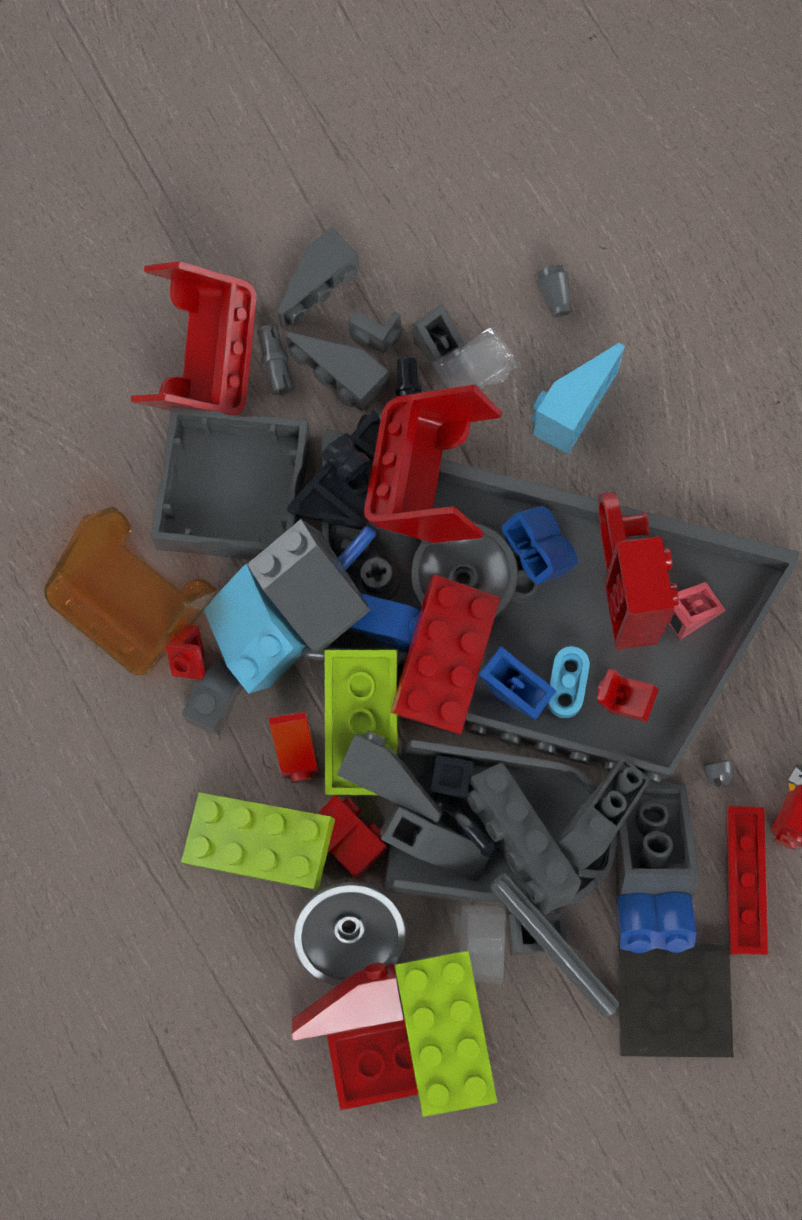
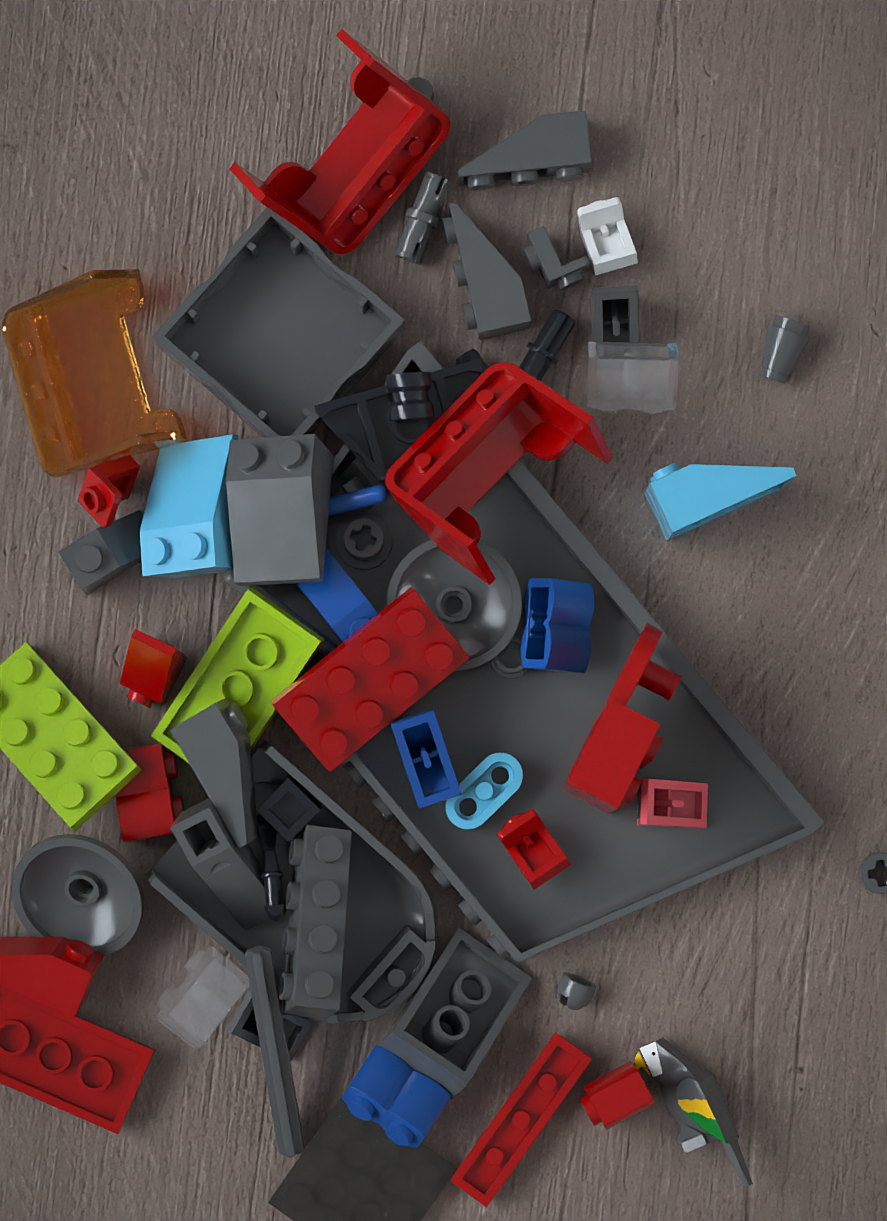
camera: 30 degrees right, 10 degrees up
lime plate [395,950,498,1117] -> none
dark grey slope [556,757,651,871] -> none
none -> white bracket [577,197,638,276]

